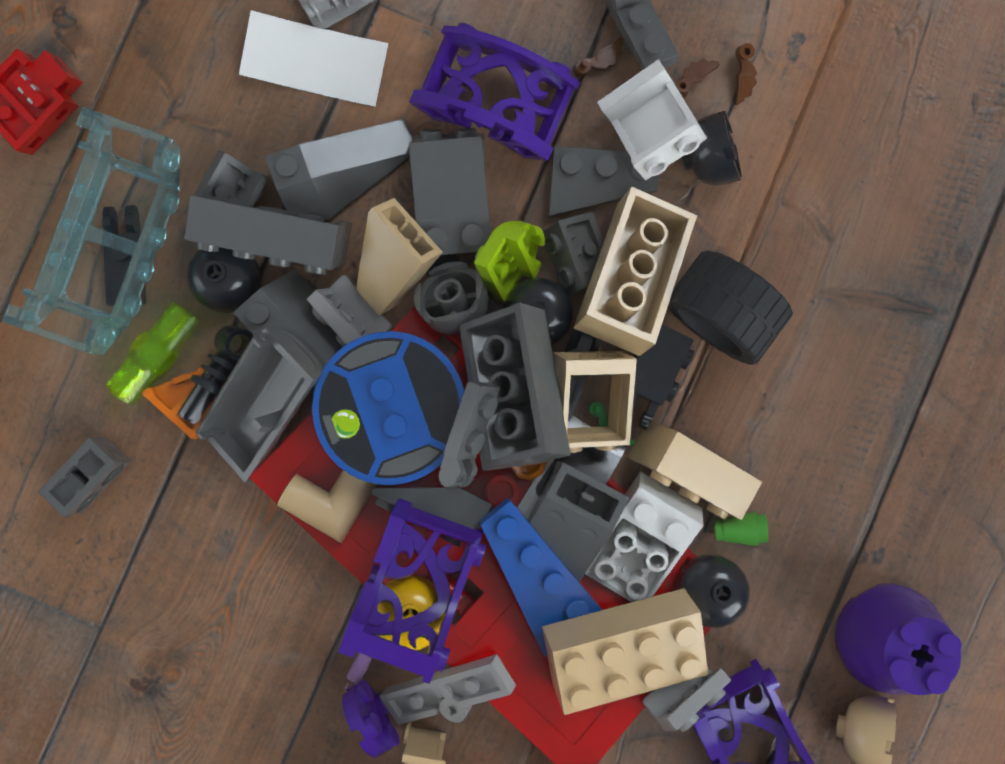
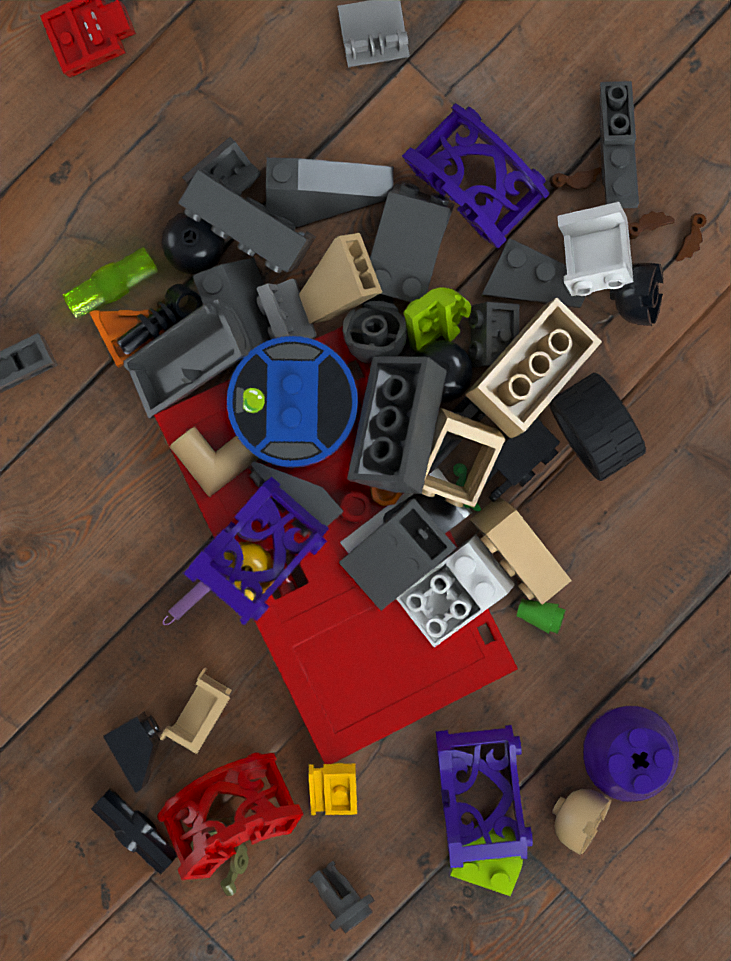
camera: 20 degrees right, 0 degrees up
clear light blue windscreen [2,107,181,355] -> none
black hinge [102,205,147,306] -> none
white sticker [239,10,389,107] -> none
dark purple plate [342,680,400,758] -> none
light grey hinge [380,654,516,725] -> none
dark grey hinge [438,381,500,488] -> none
blue wing [479,497,602,657] -> none
tan brick [542,588,708,715] -> none
light grey bracket [642,668,731,732] -> none
black cylinder [674,554,750,628] -> none

